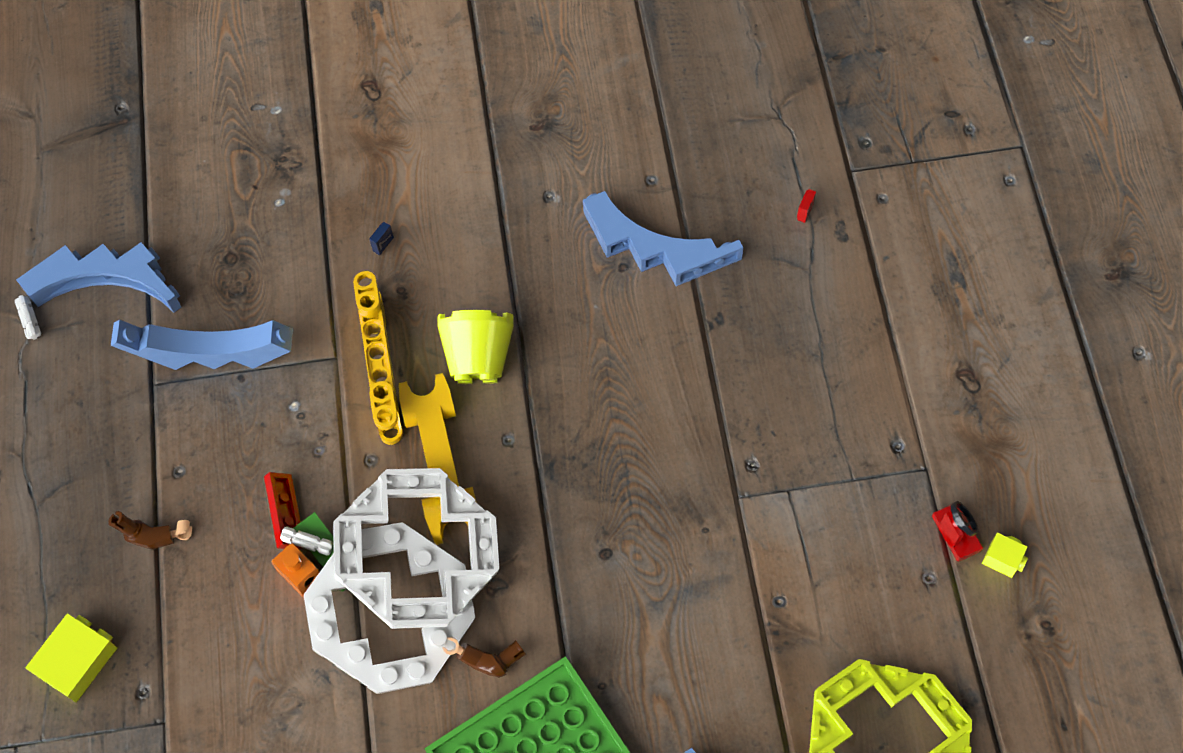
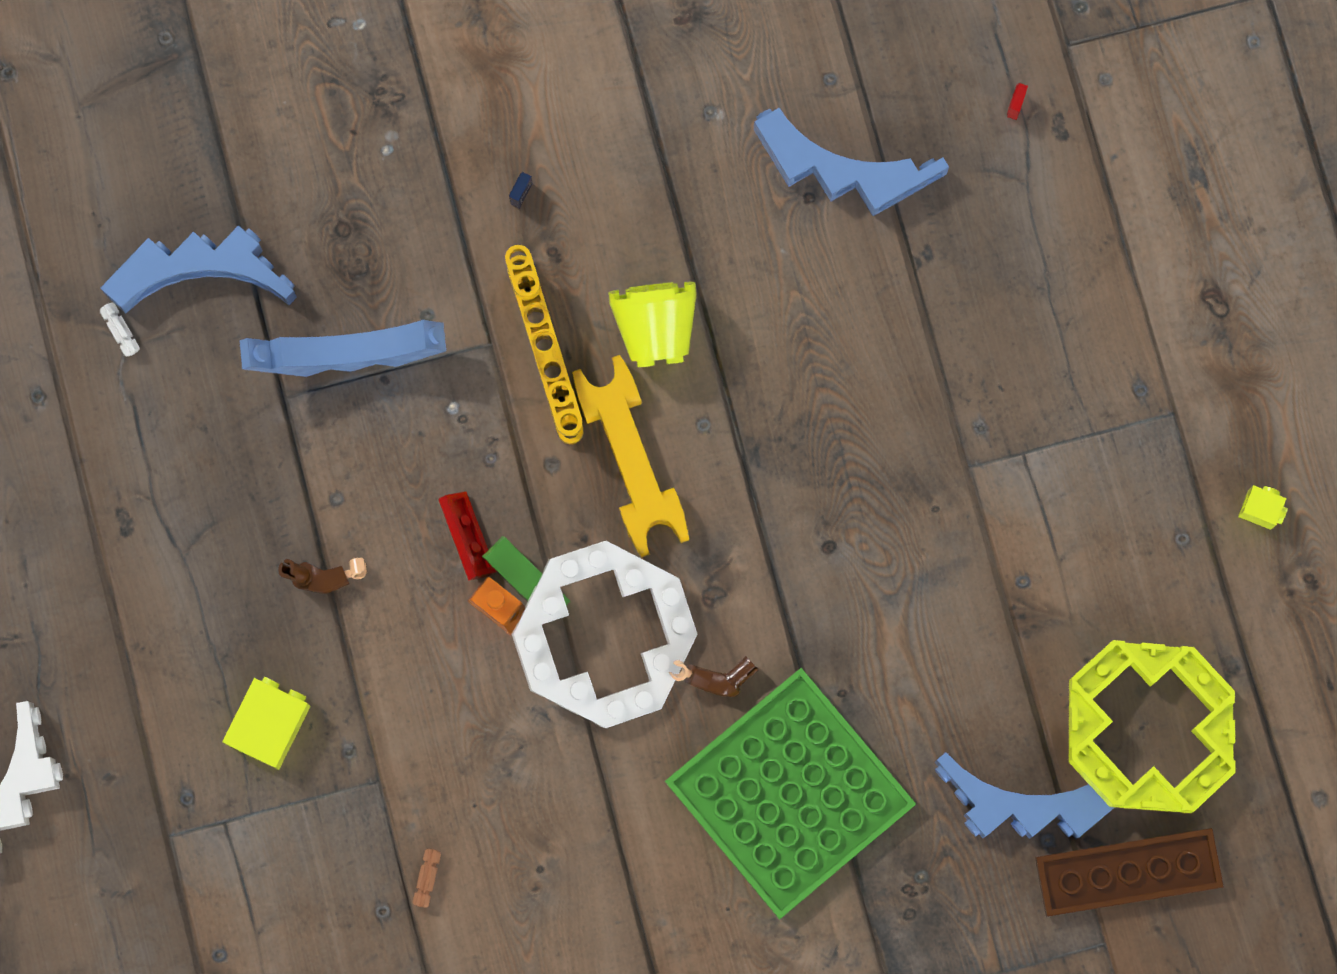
camera: 10 degrees left, 15 degrees up
white axle [280,527,333,555] -> none
white plate [333,468,499,629] -> none
red piece [932,501,983,562] -> none

